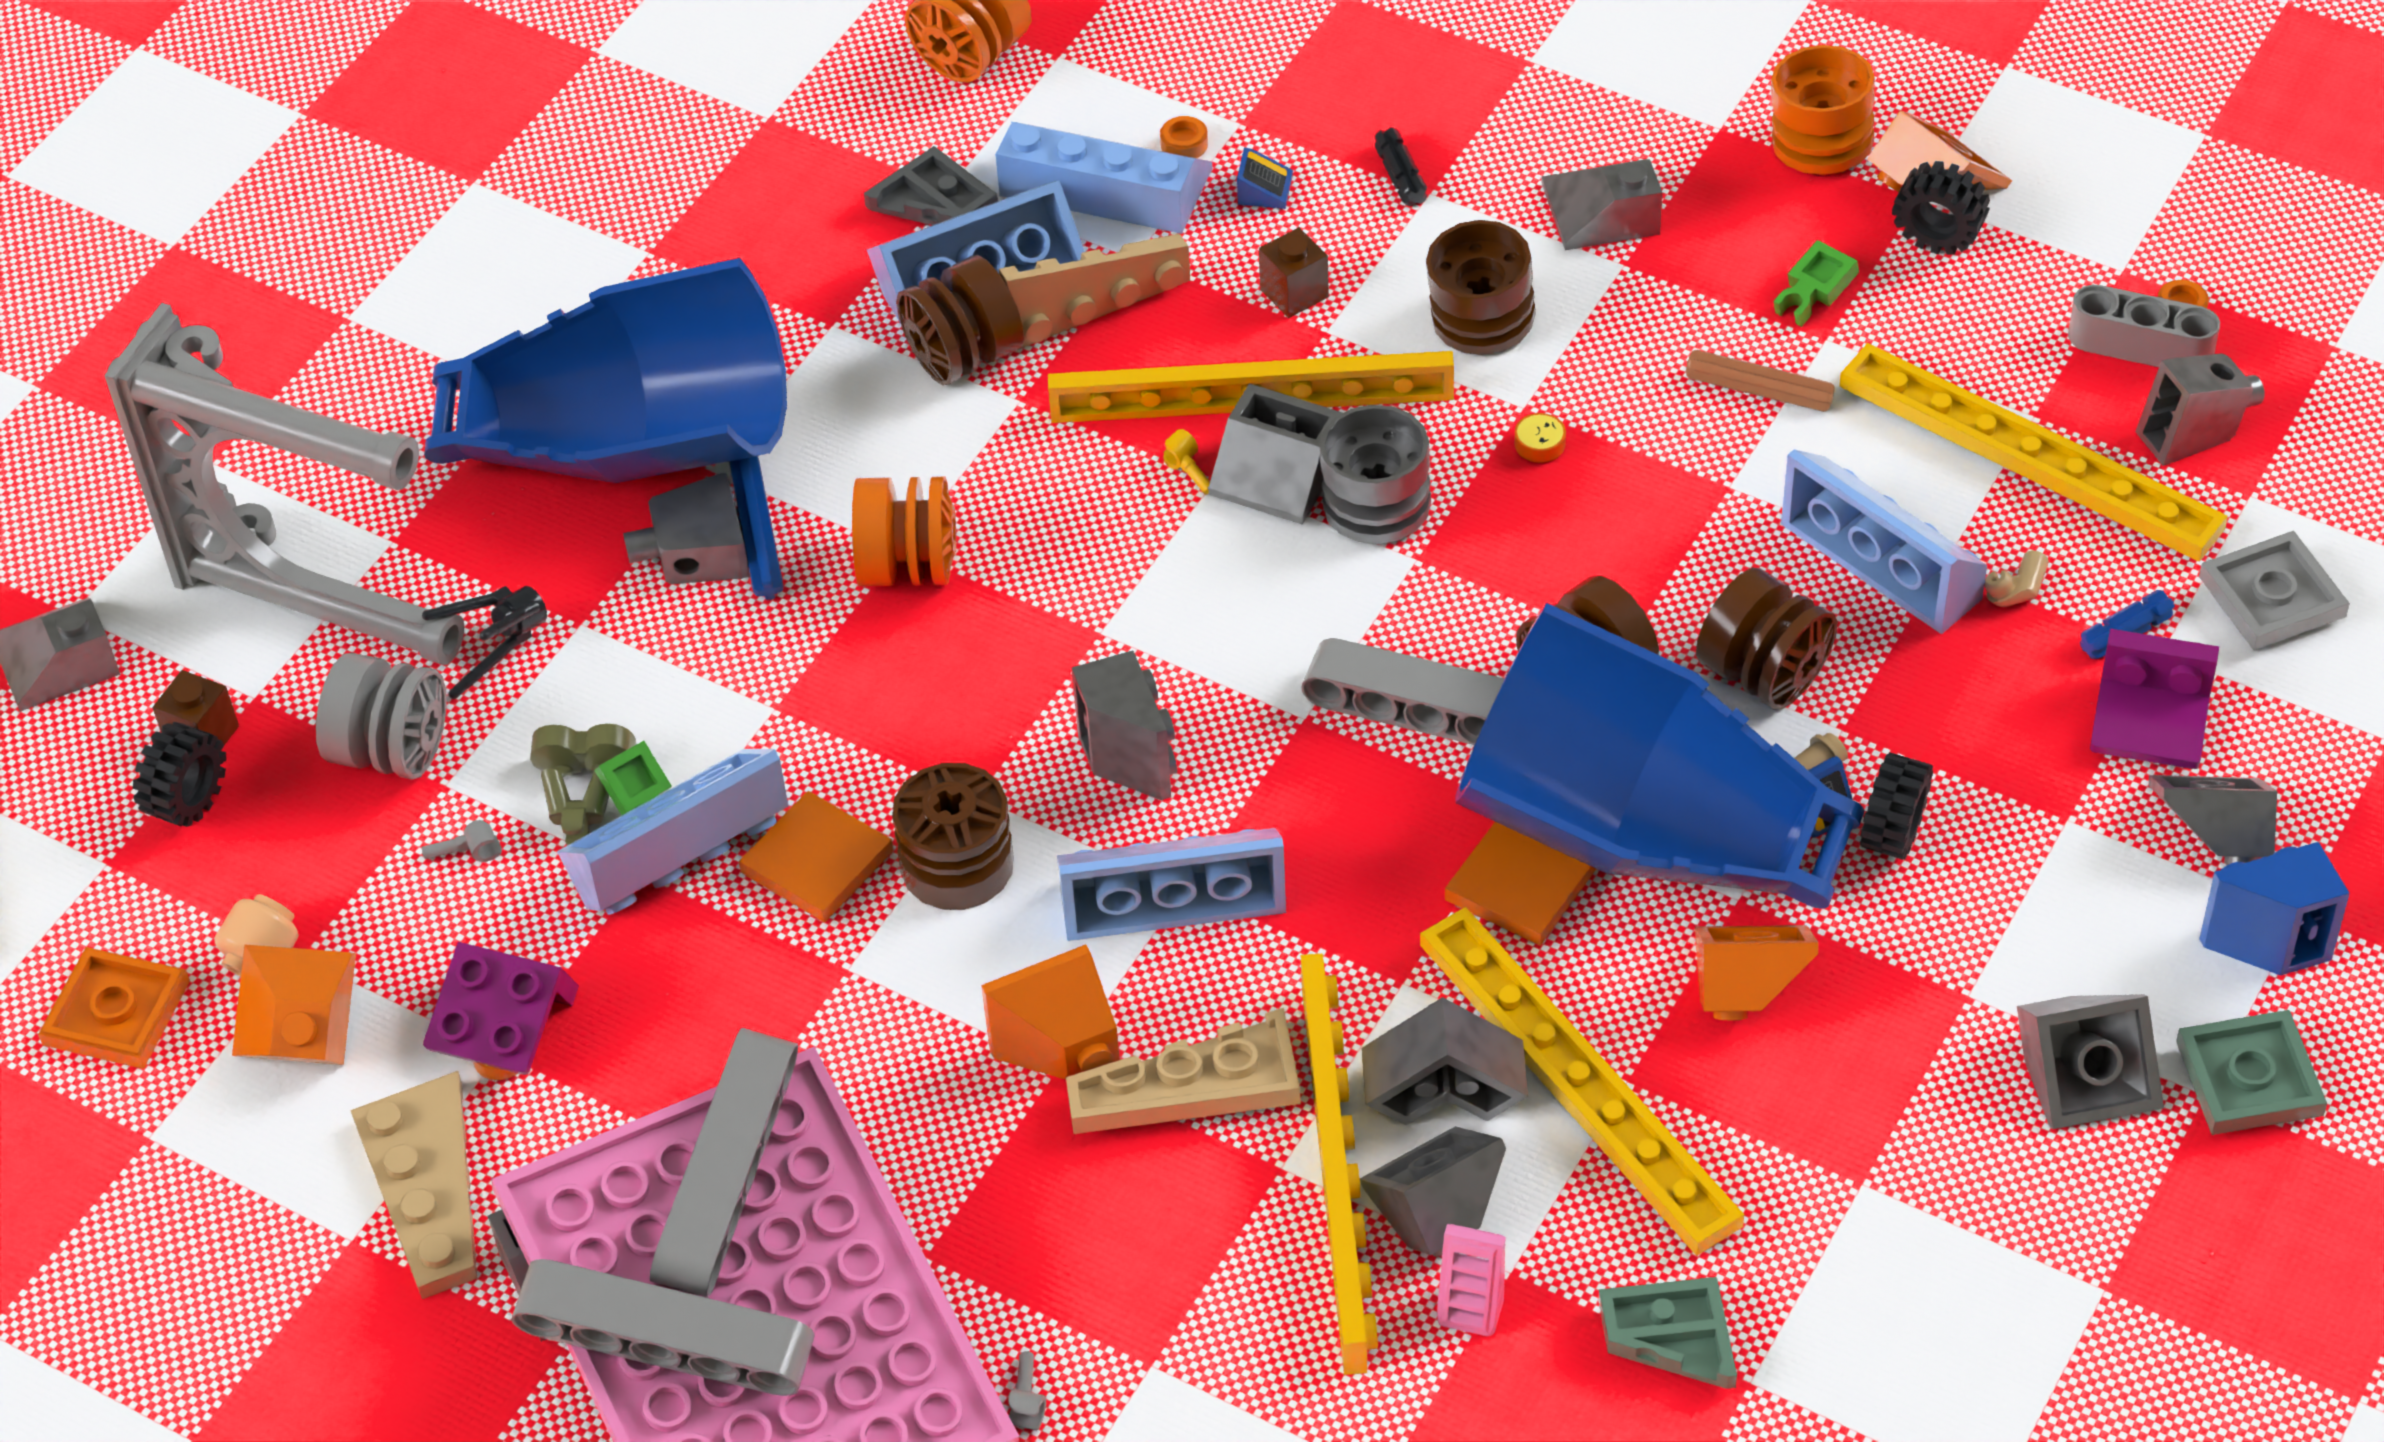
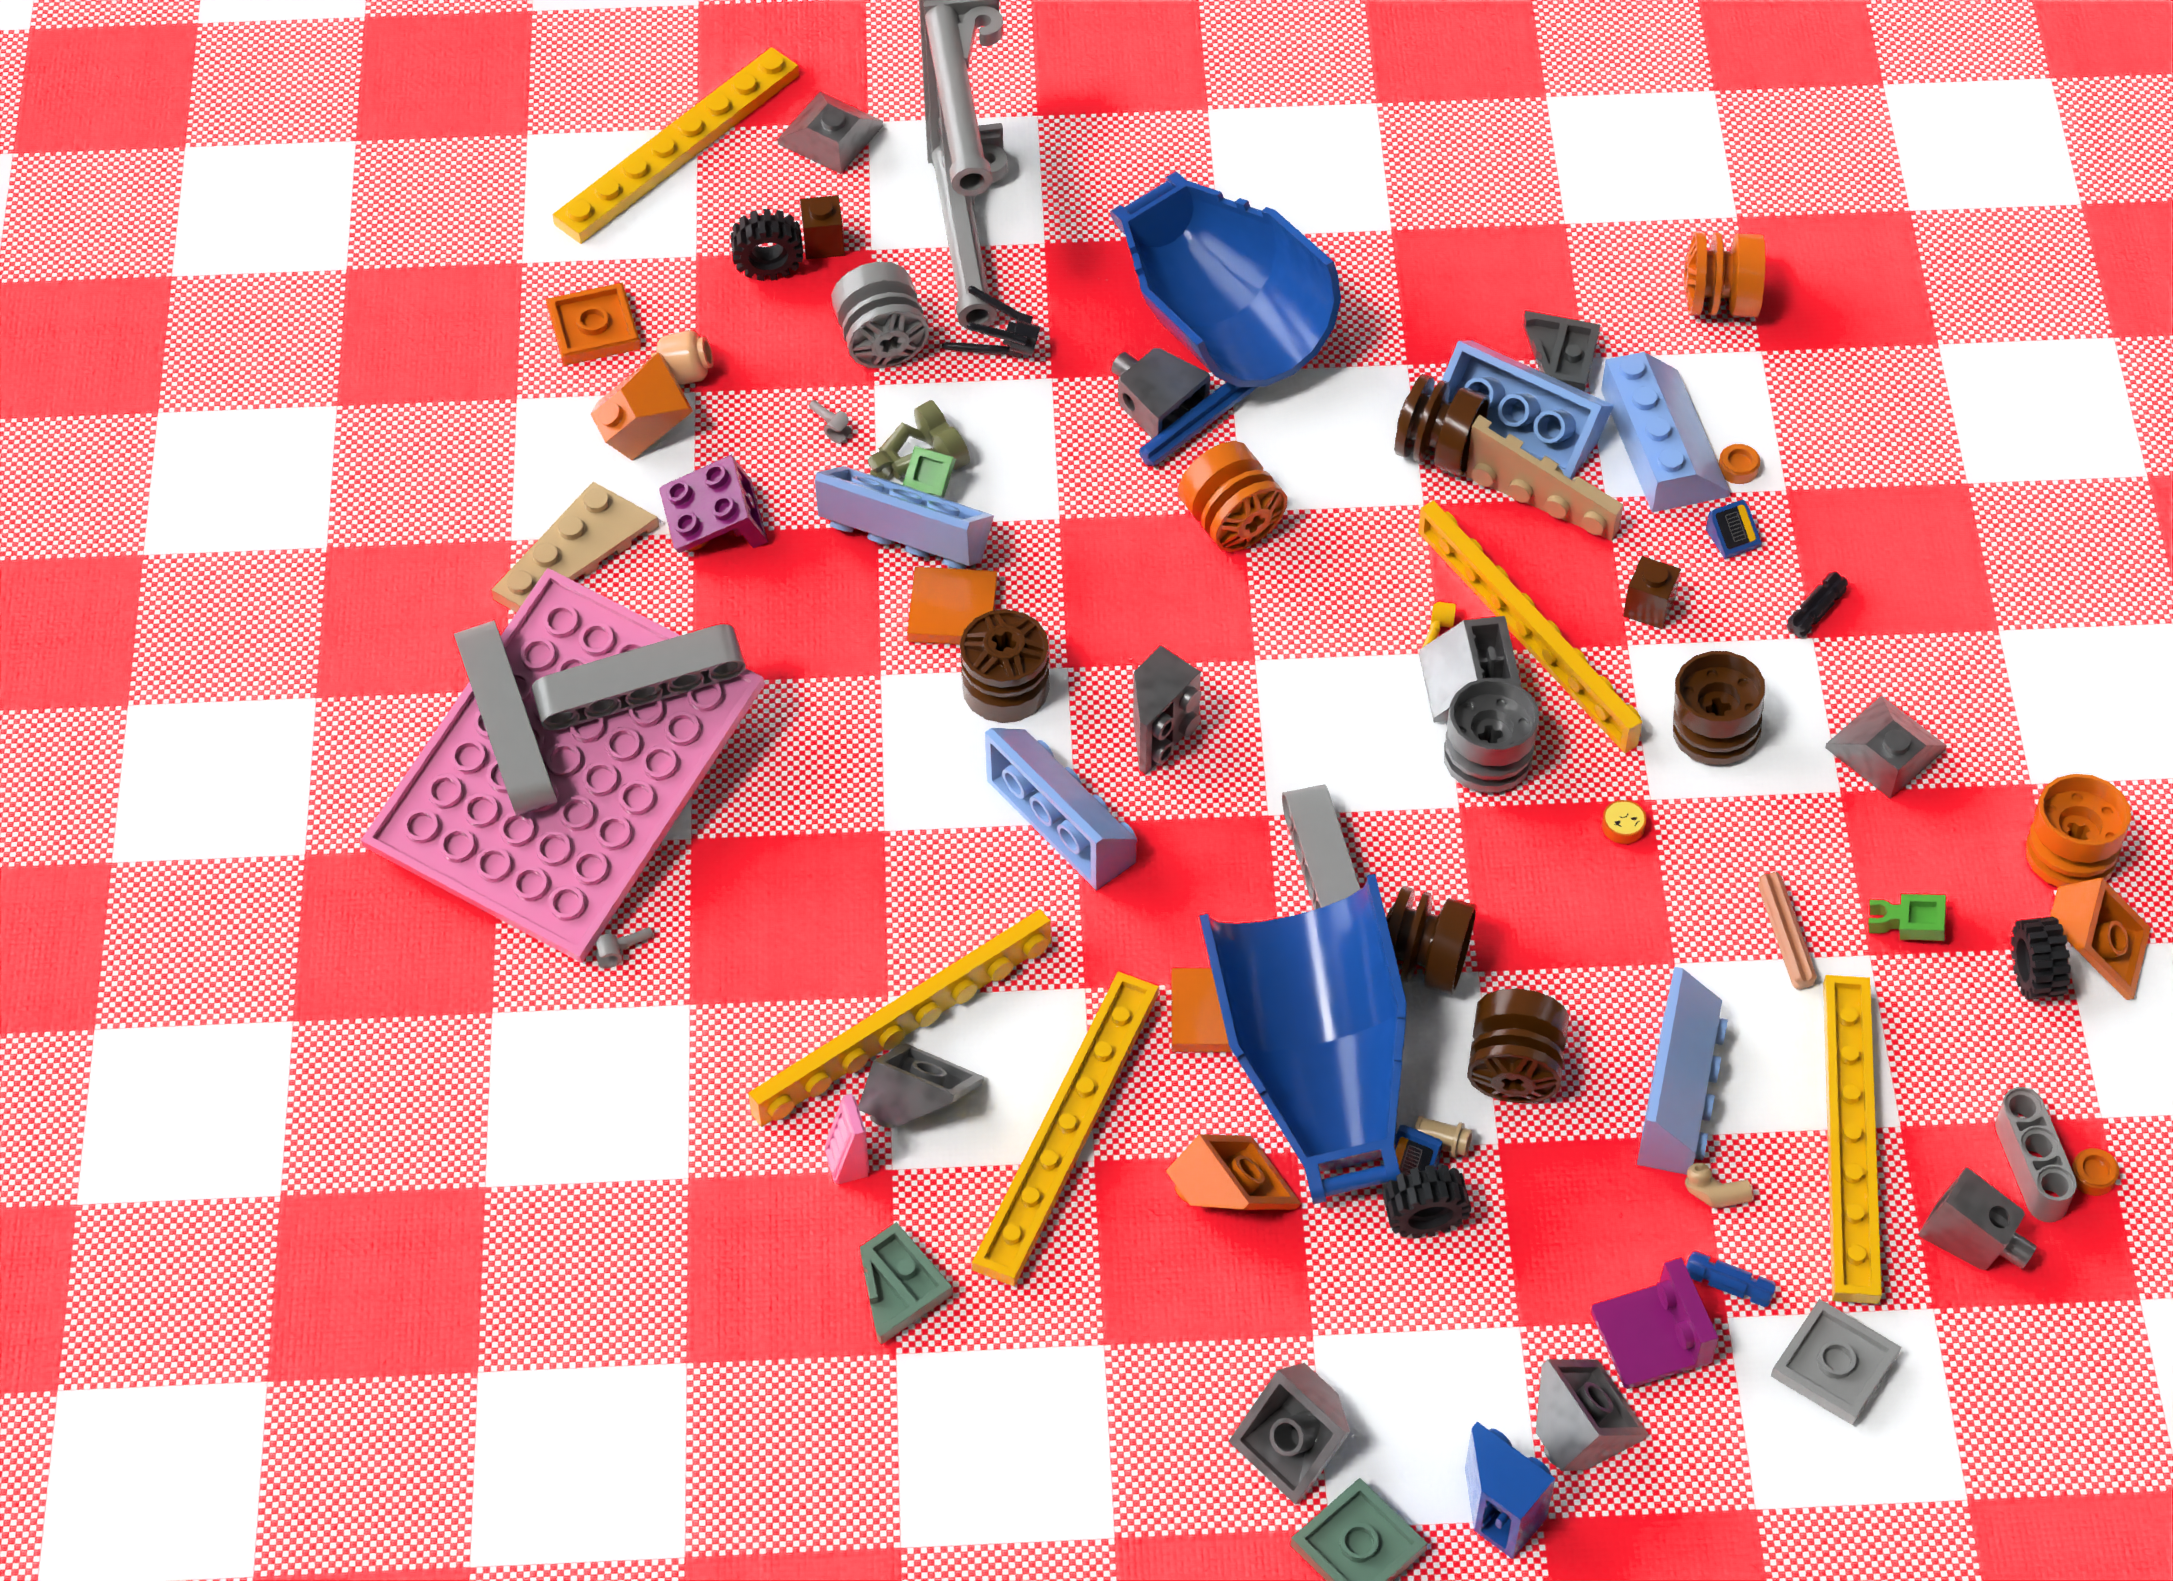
camera: 55 degrees right, 5 degrees up
orange slope [981,944,1120,1080] -> none
tan wing [1066,1007,1301,1134] -> none
flat silver brick [1361,997,1528,1125] -> none

